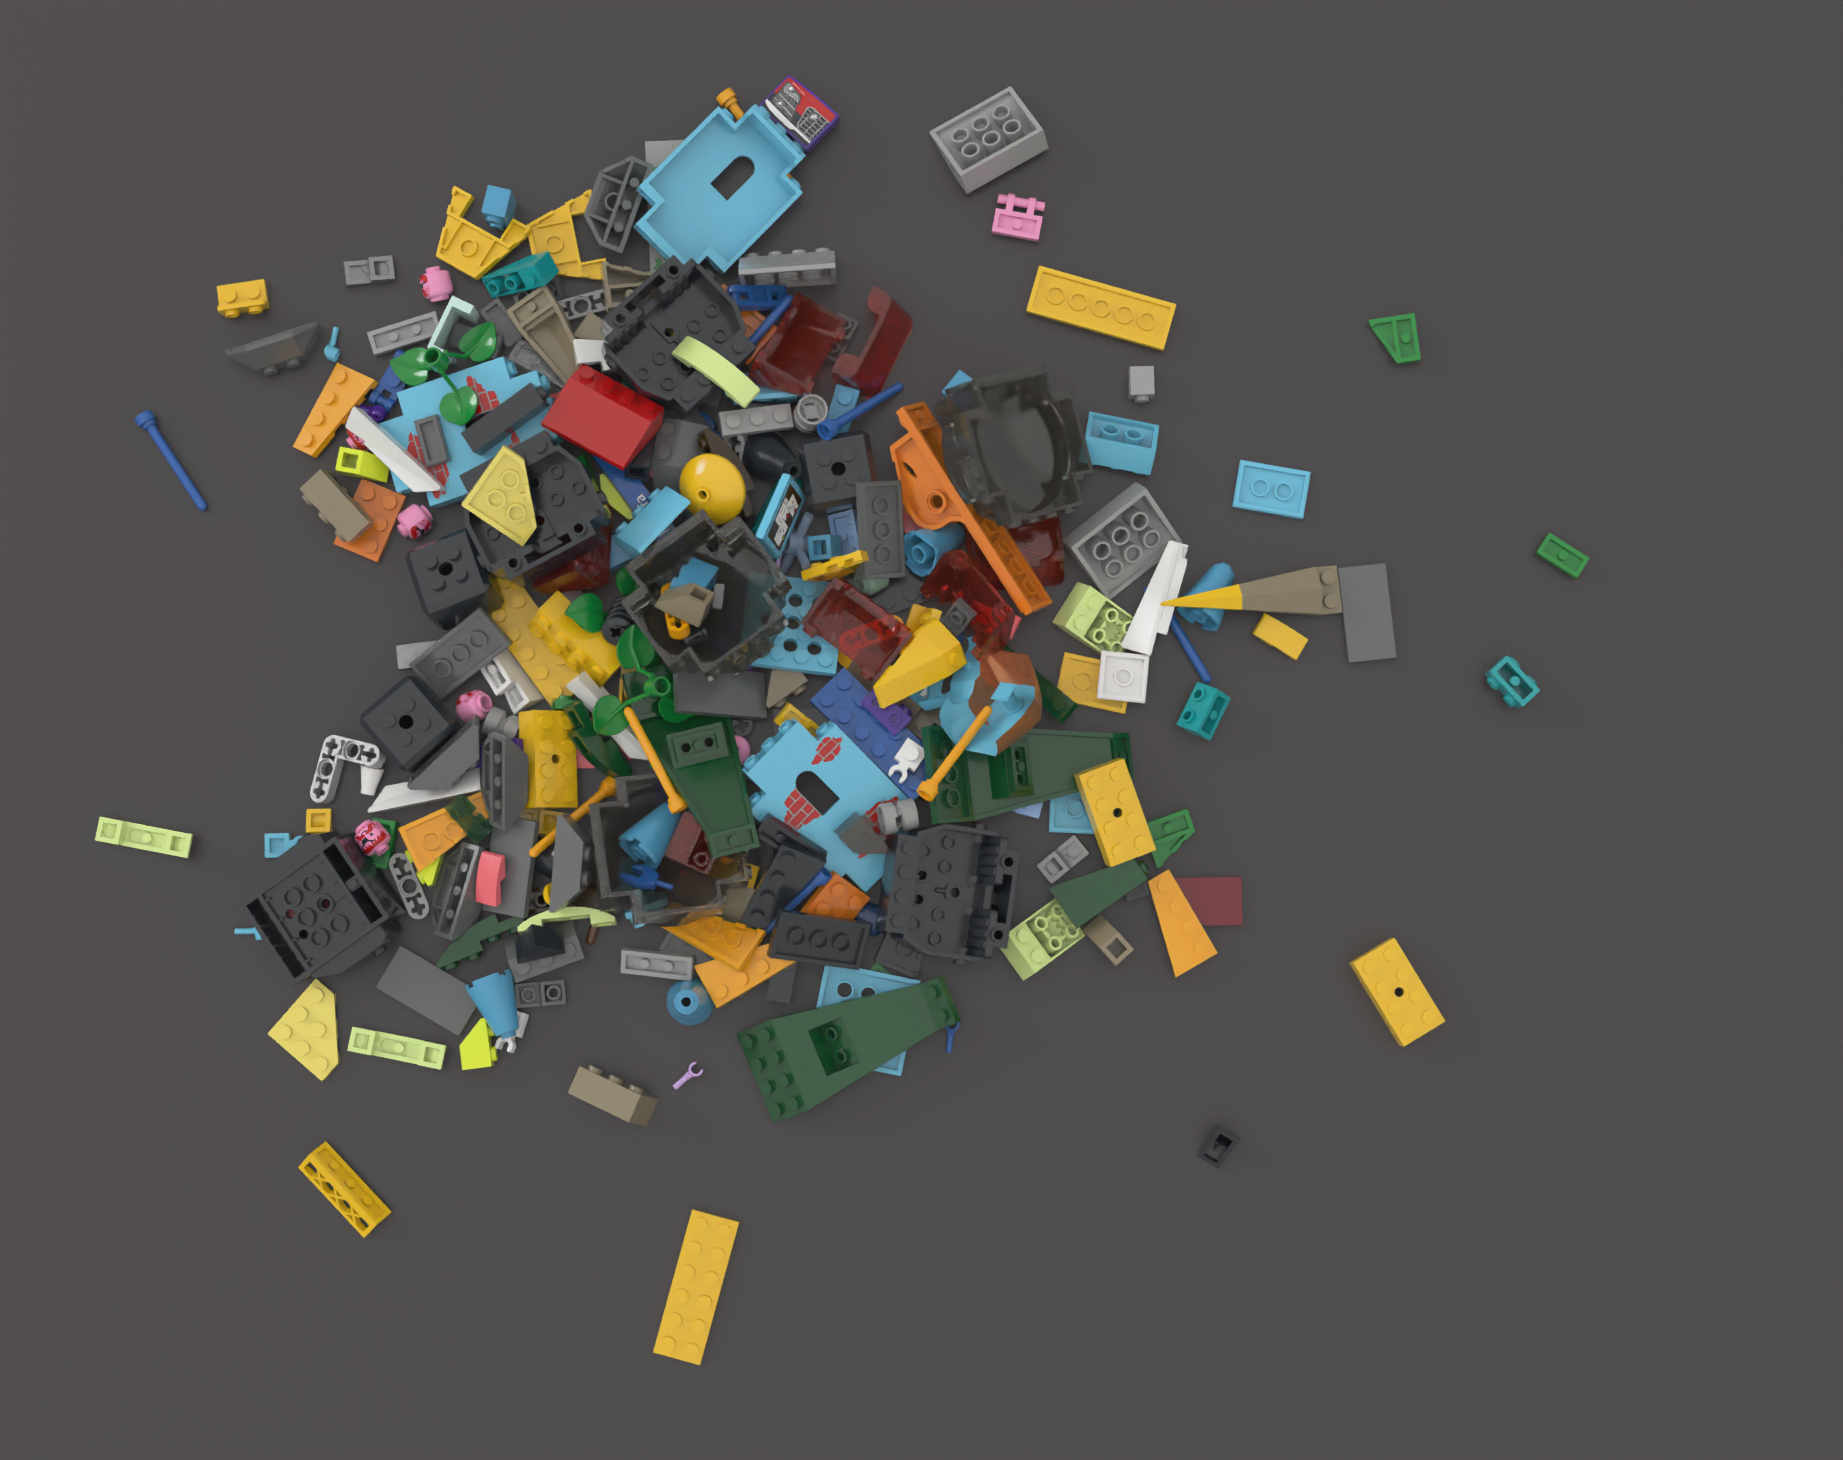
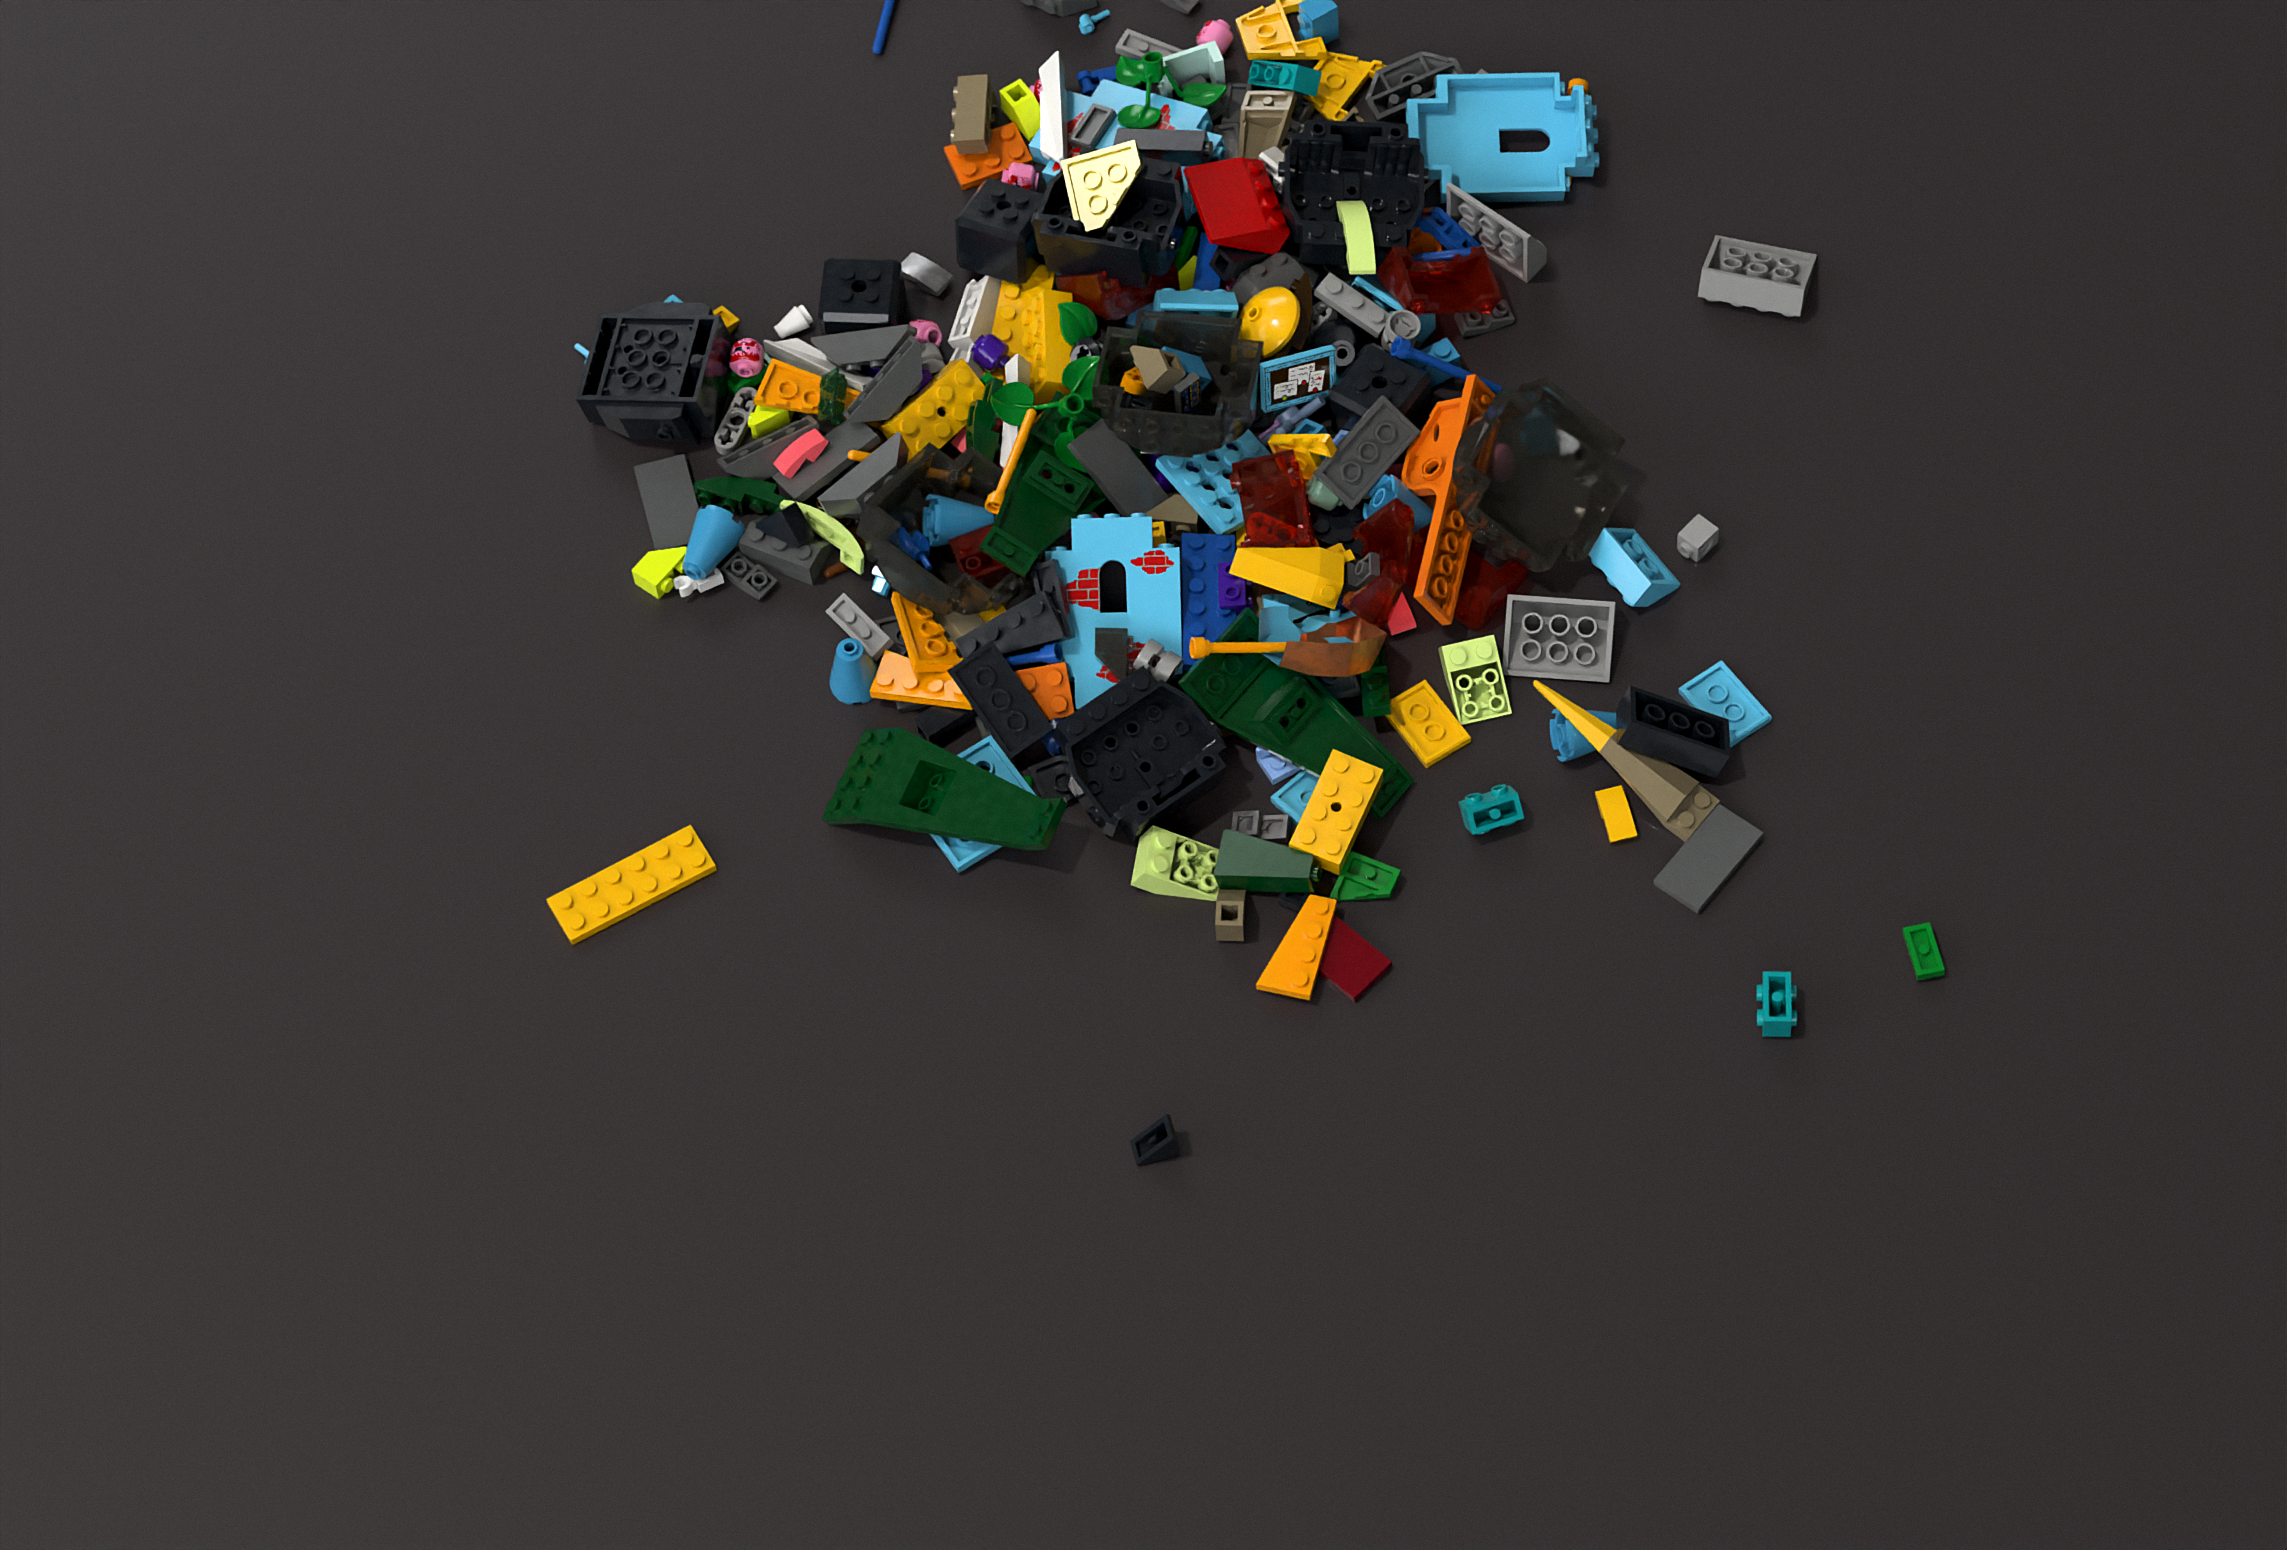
camera: 55 degrees right, 25 degrees down
yellowish green slope [95,817,193,858] -> none
light yellow plate [268,978,340,1081] -> none
light orange wing [293,363,378,458] -> none
yellow fence [298,1141,391,1238] -> none
light grey beam [310,735,386,804] -> none
yellowish green slope [347,1027,447,1070] -> none
dark purple arm [357,404,387,422] -> none
dark grey tile [408,606,513,701] -> none
dark tan wedge [568,1065,658,1126] -> none
lavender hand [673,1062,703,1090] -> none
slope [758,75,840,154] -> none
clear red windscreen [831,286,913,399] -> none
white plate [888,738,925,784] -> none
blue hand [945,1022,959,1053] -> none
bright pink plate [992,193,1045,242] -> none
yellow plate [1026,266,1176,351] -> none
white plate [1097,650,1150,704] -> none
white wedge [1121,541,1188,655] -> none
blue piece [1143,586,1212,684] -> none
yellow brick [1349,938,1445,1046] -> none
green wing [1369,313,1421,365] -> none
none -> dark purple head [970,334,1011,372]
none -> black brick [1616,685,1730,778]

